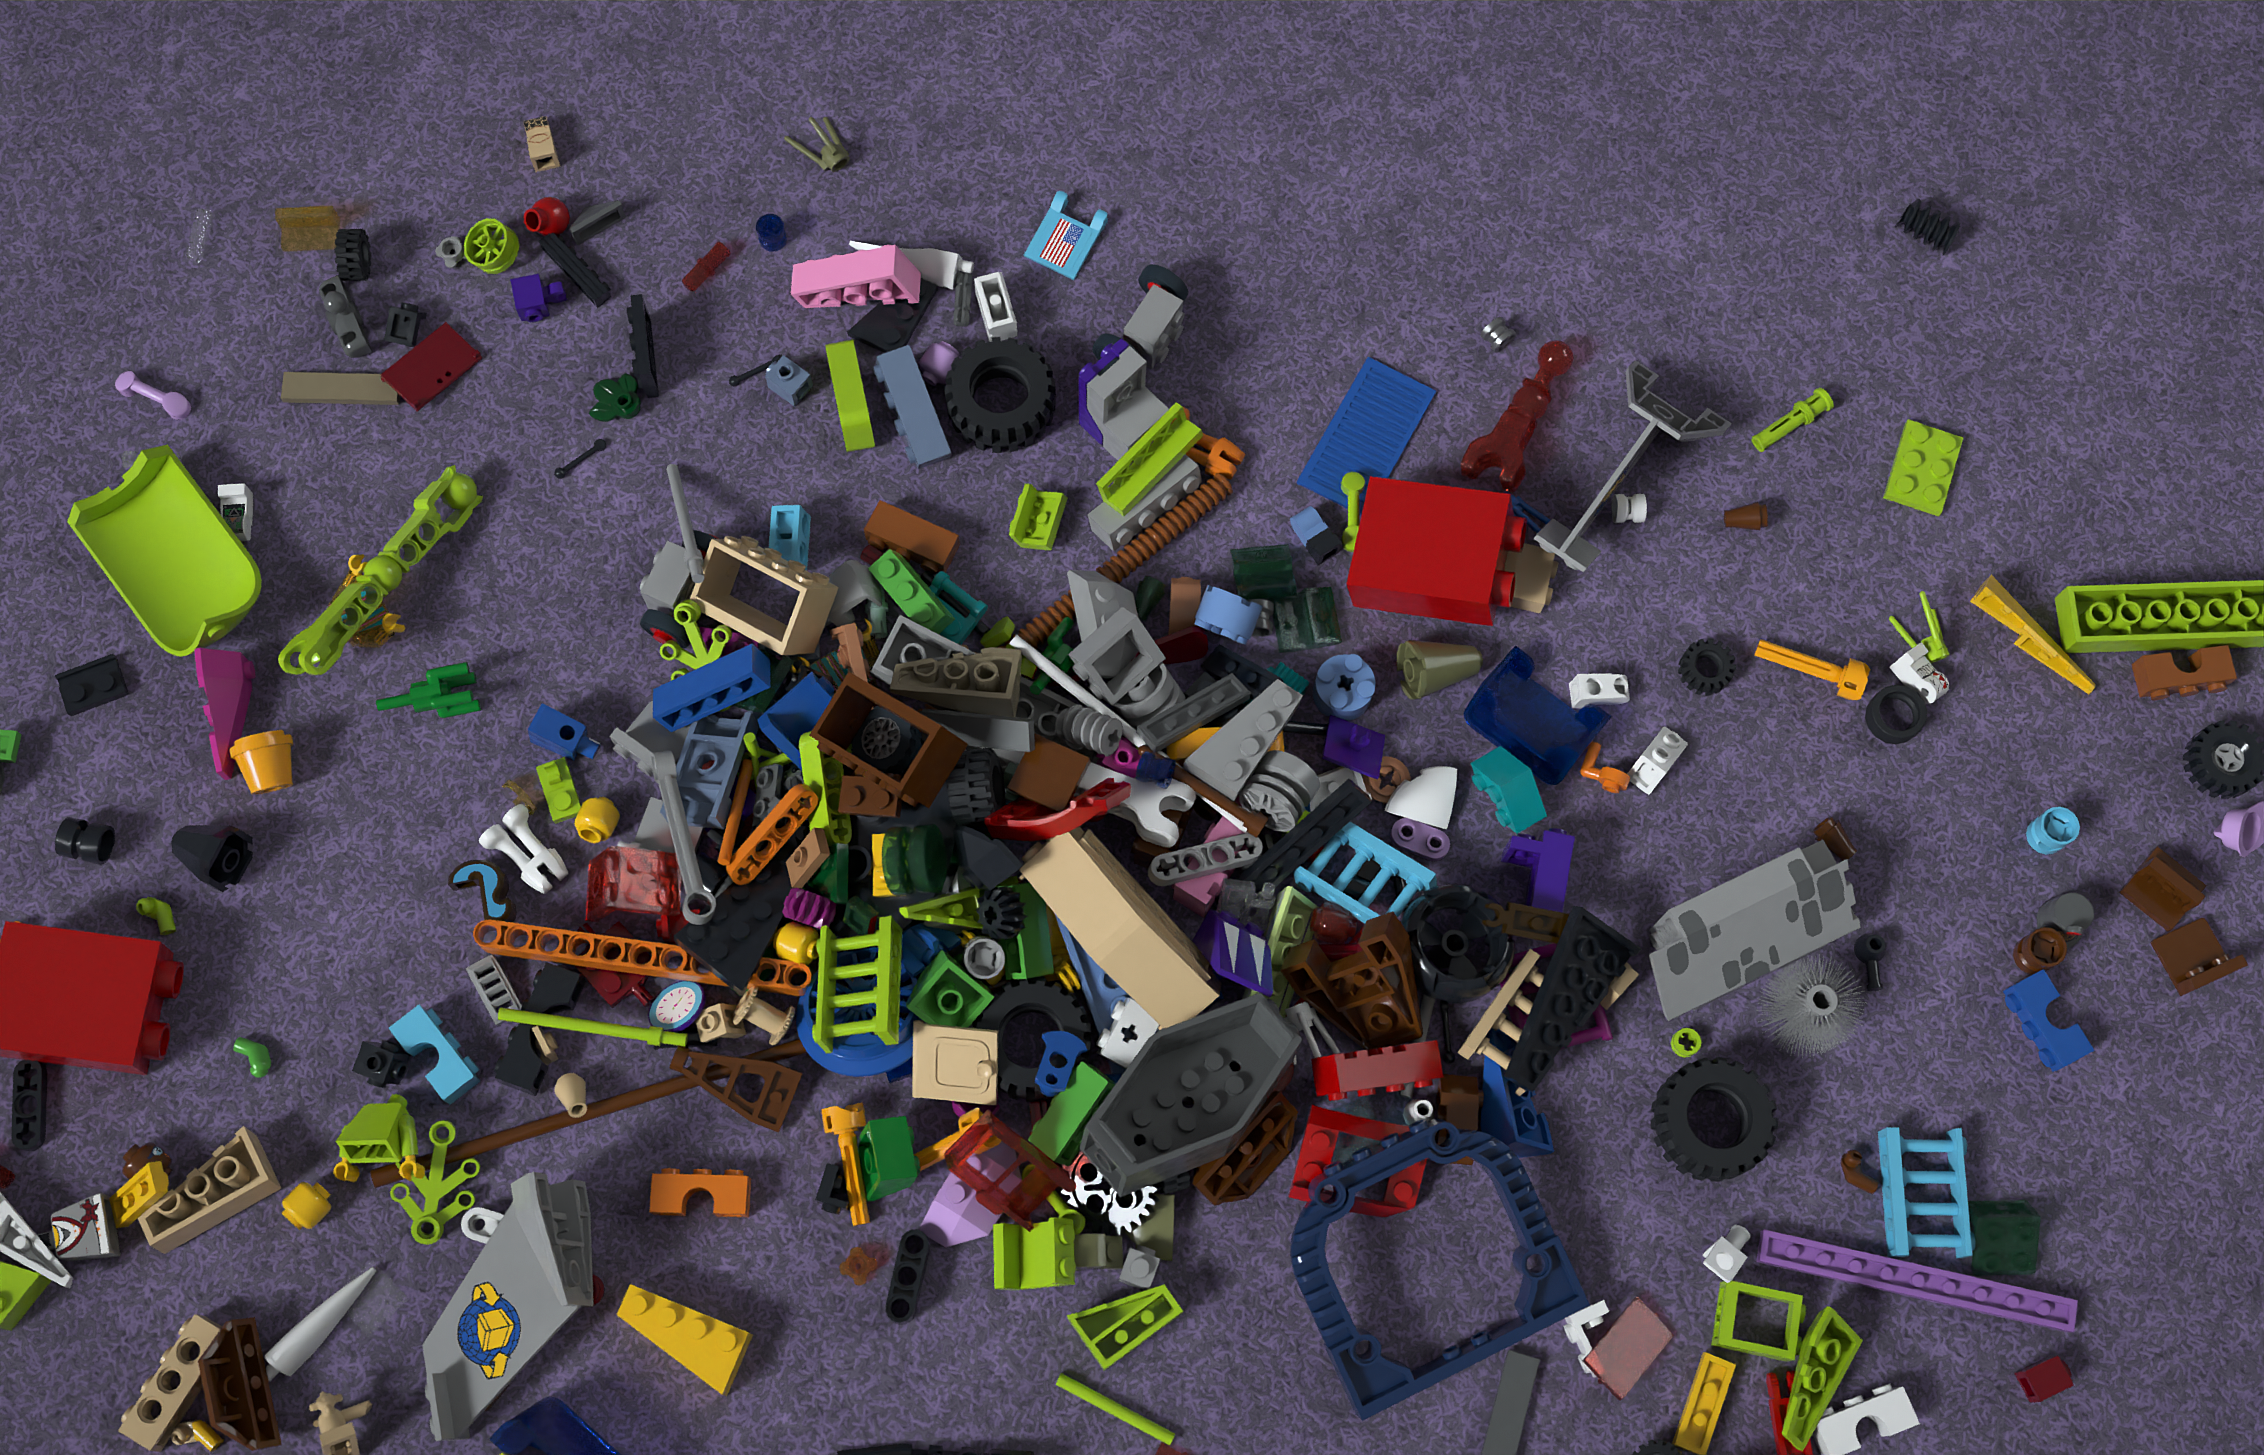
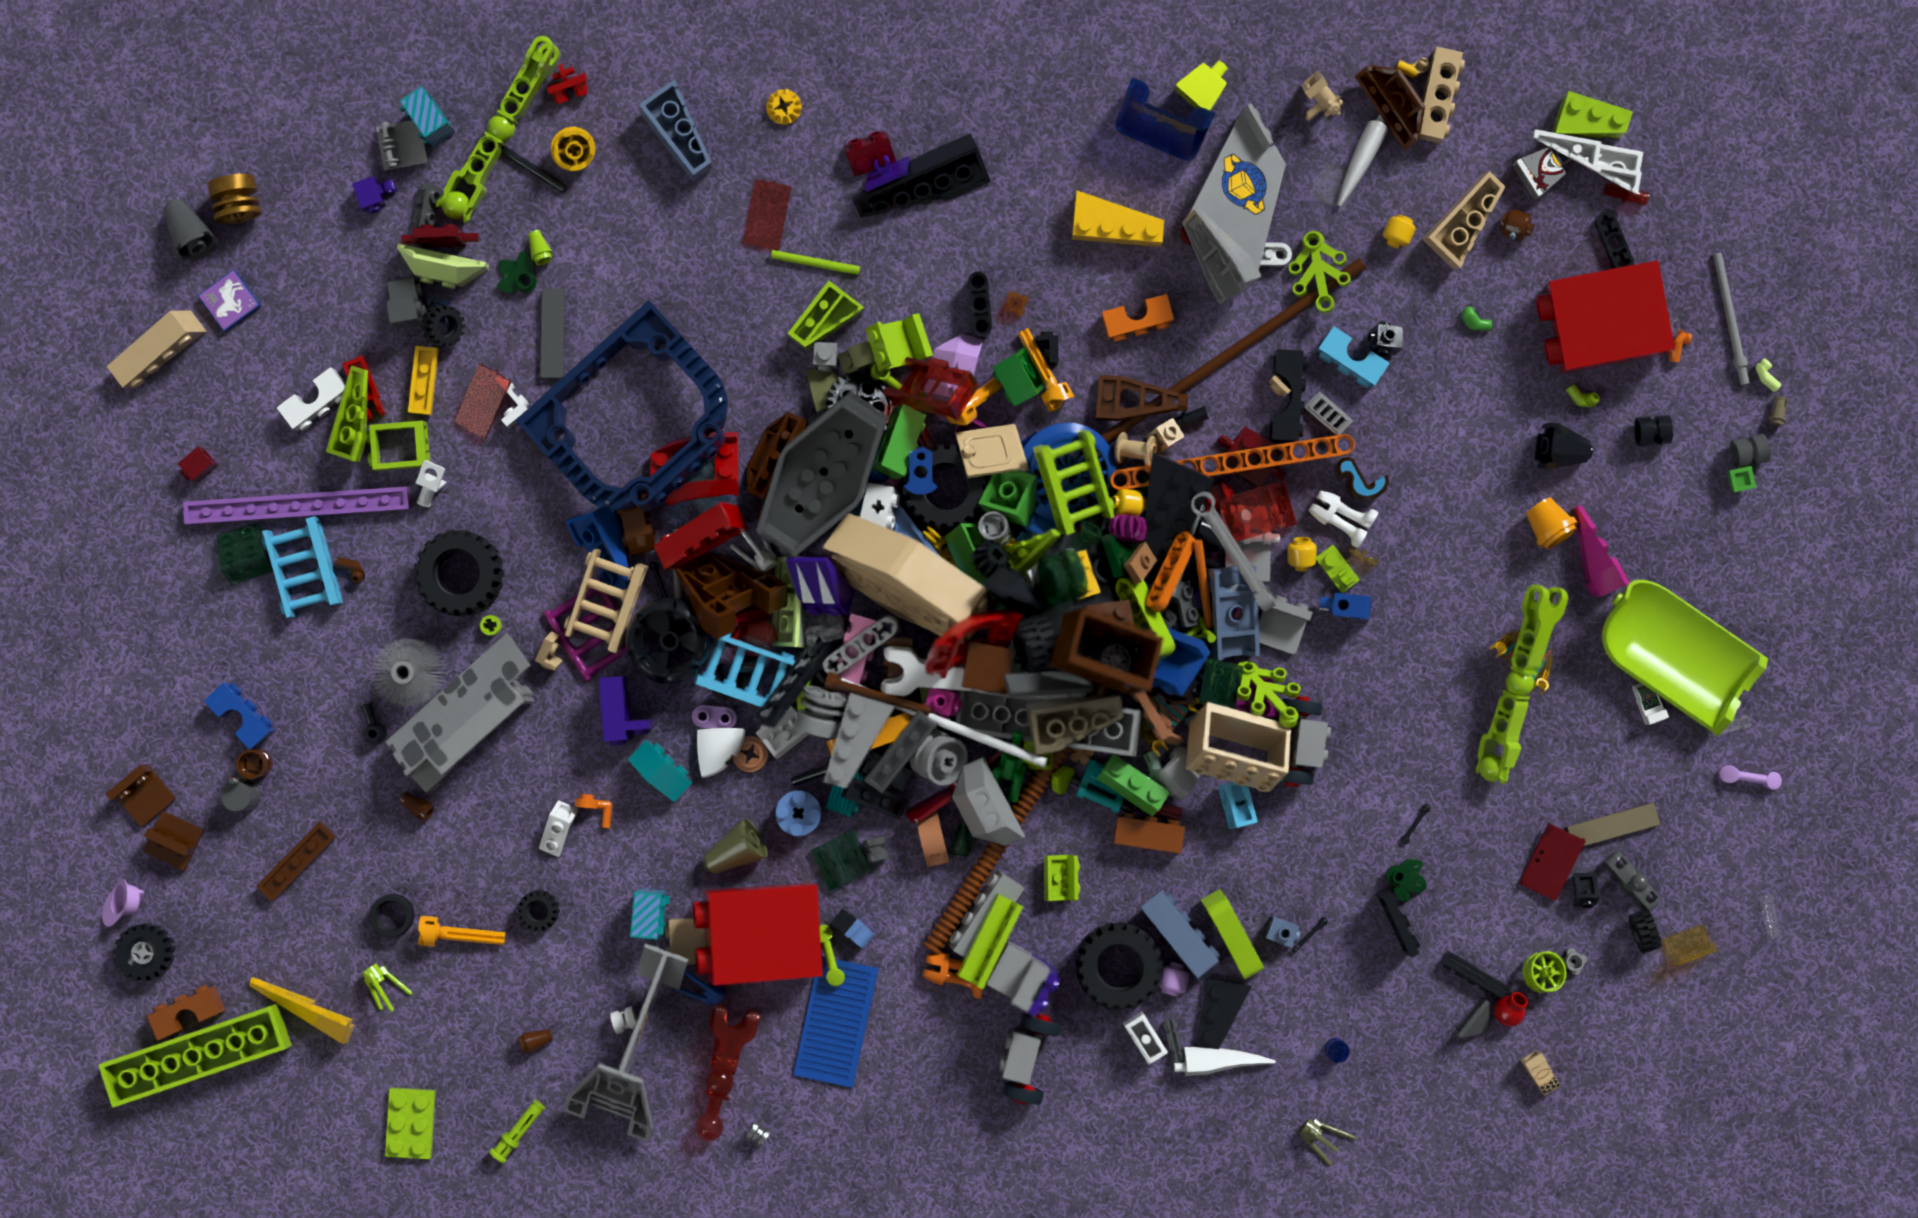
camera: 170 degrees right, 15 degrees up
black plate [55,654,129,716] -> none
yellow plate [109,1161,169,1228] -> none
lime torso [333,1094,425,1182] -> none
green plant [376,662,481,718] -> none
lime bar [498,1007,688,1047] -> none
dark purple brick [510,273,567,322] -> none
tan cone [554,1073,587,1118] -> none
piece [648,980,706,1032] -> none
blue brick [653,644,770,732] -> none
light grey bar [667,464,705,583] -> none
clear red axle [682,241,731,292] -> none
bright pink wedge [791,245,921,308] -> none
medium azure flag [1024,190,1108,280] -> none
light grey piece [1055,704,1123,757] -> none
light grey window [1068,607,1166,706] -> none
clear blue wheel [1136,751,1176,789] -> none
medium blue brick [1194,585,1263,645] -> none
clear green slope [1230,544,1297,600] -> none
dark purple piece [1322,715,1385,780] -> none
white cone [1403,1099,1434,1126] -> none
clear blue windscreen [1464,645,1612,785] -> none
dark brown plate [1482,902,1569,944] -> none
black wing [1504,906,1641,1091] -> none
white leg [1569,673,1630,709] -> none
white leg [1889,642,1949,704] -> none
medium azure wheel [2026,807,2080,855] -> none
none -> reddish brown plate [256,821,337,902]
none -> teal container [630,888,670,940]

